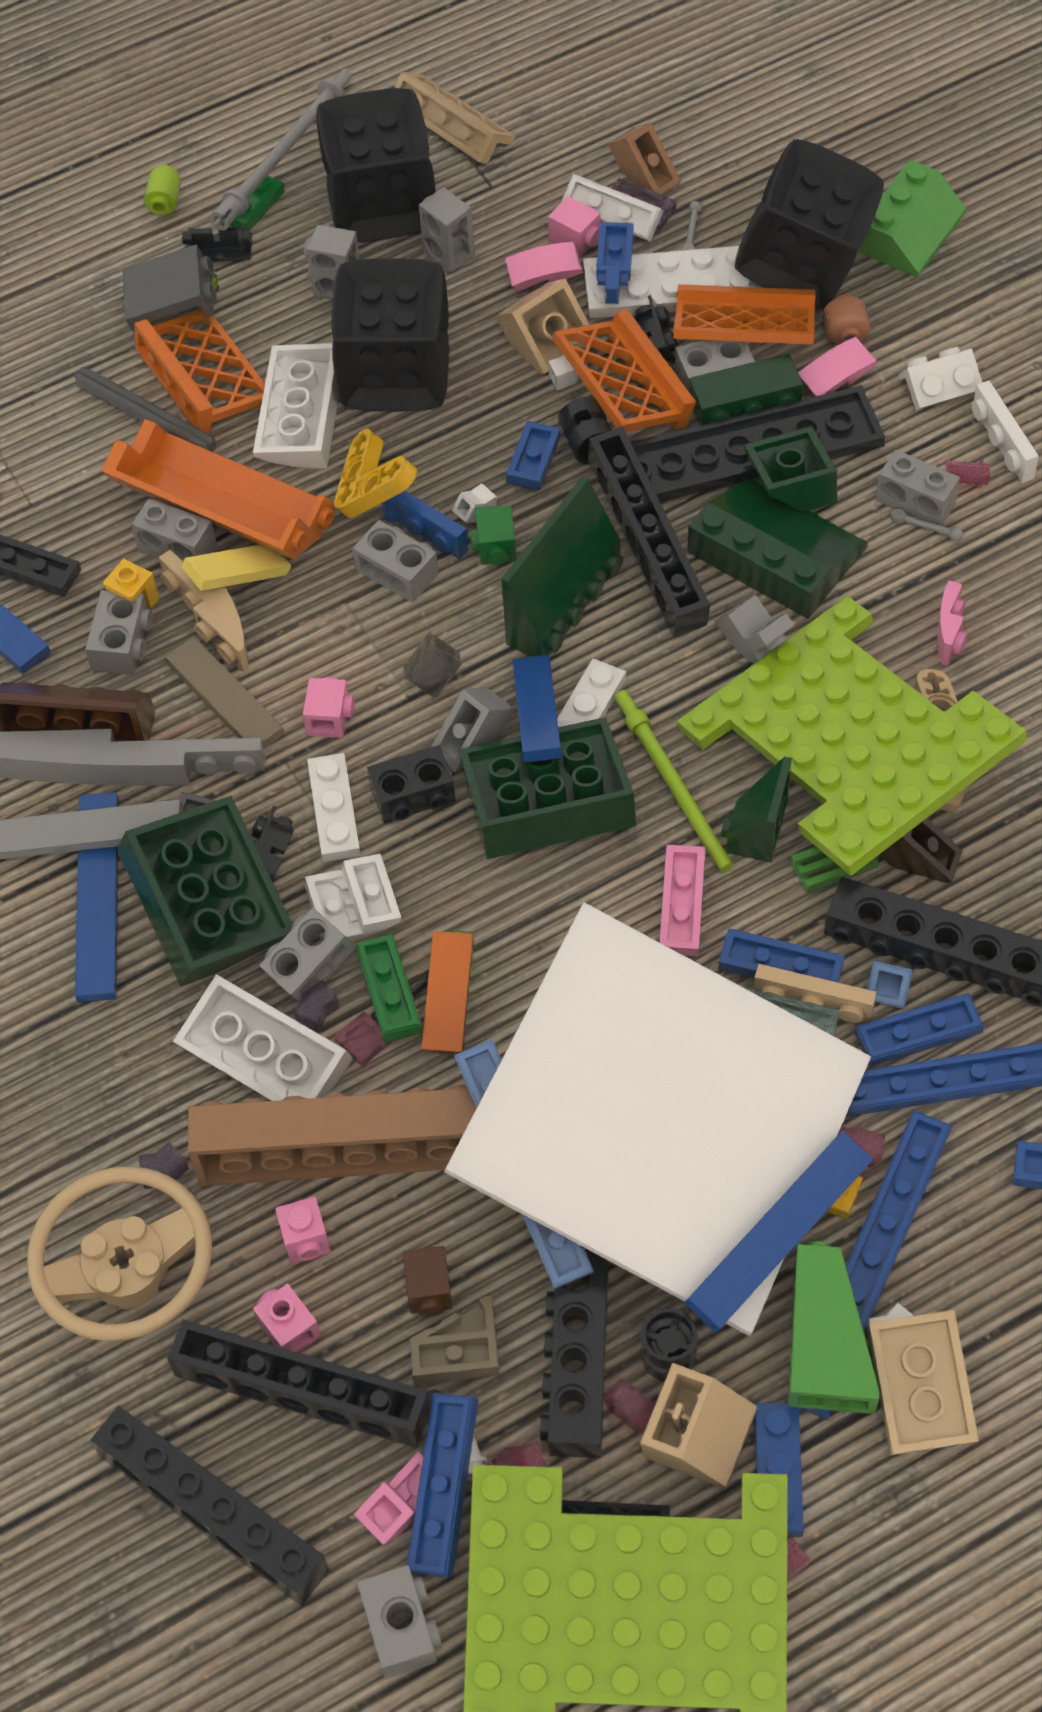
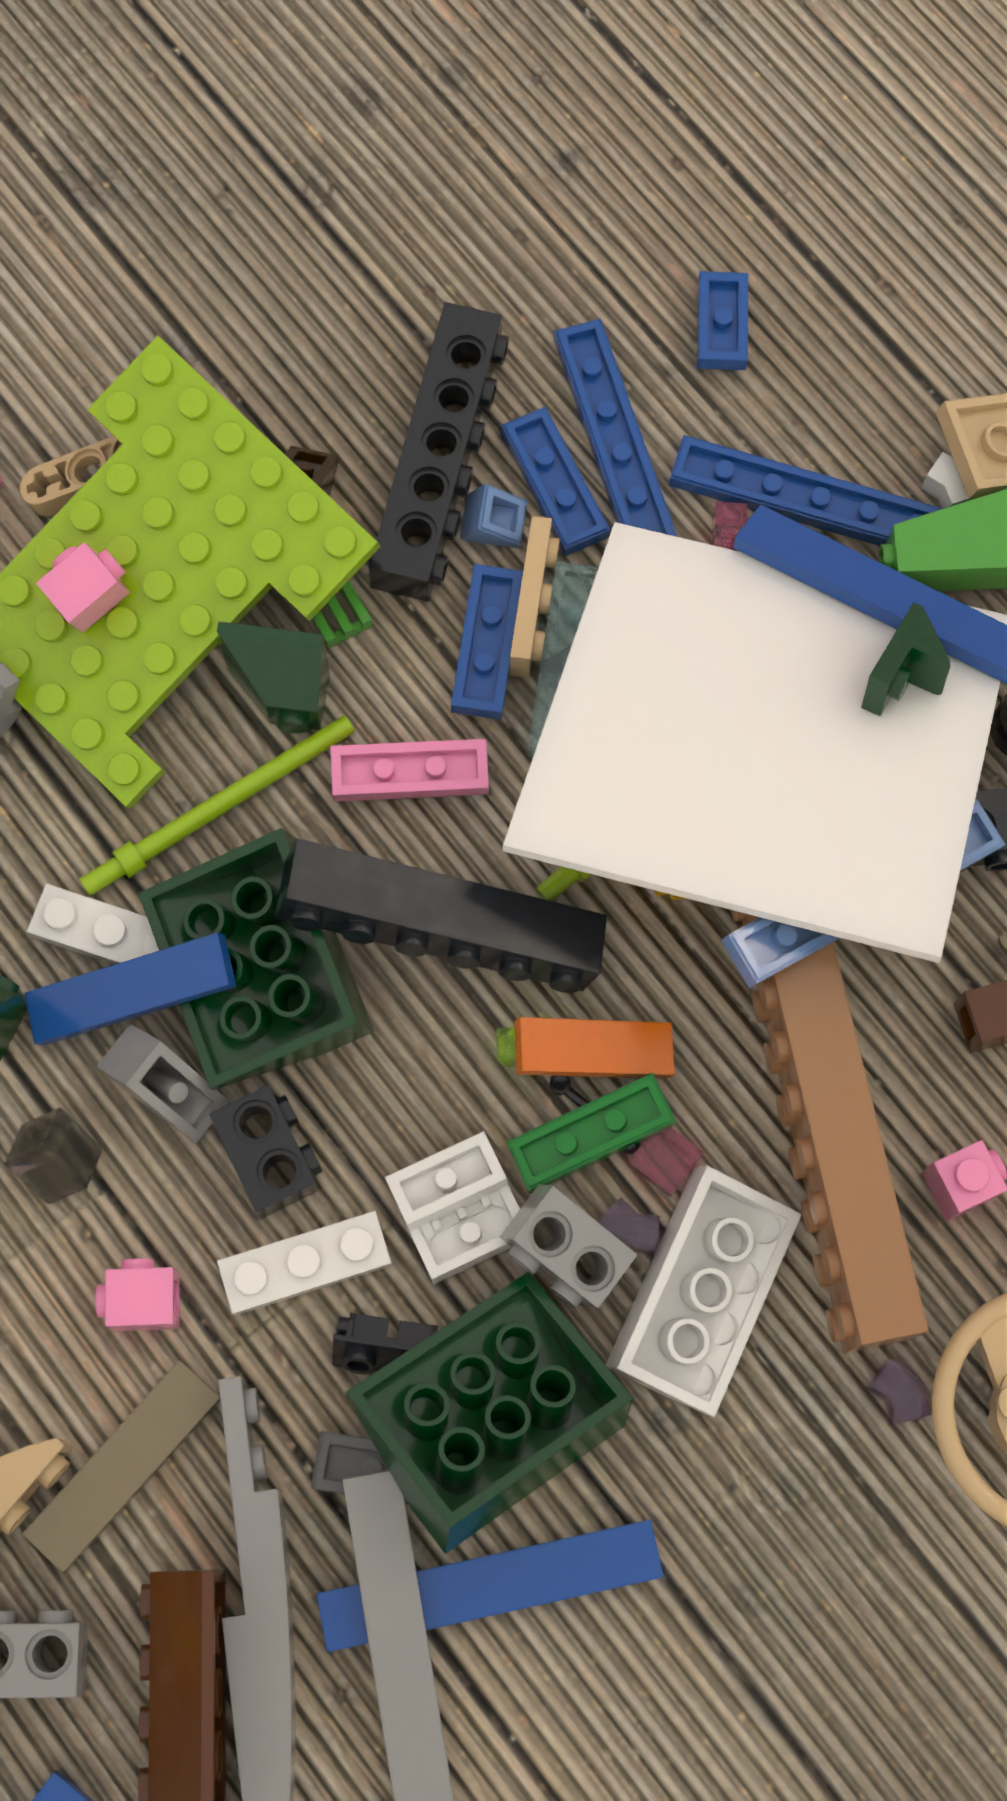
camera: 105 degrees left, 15 degrees up
none -> bright pink brick [36,542,131,633]
none -> black brick [275,838,607,993]
none -> dark green slope [861,602,951,716]

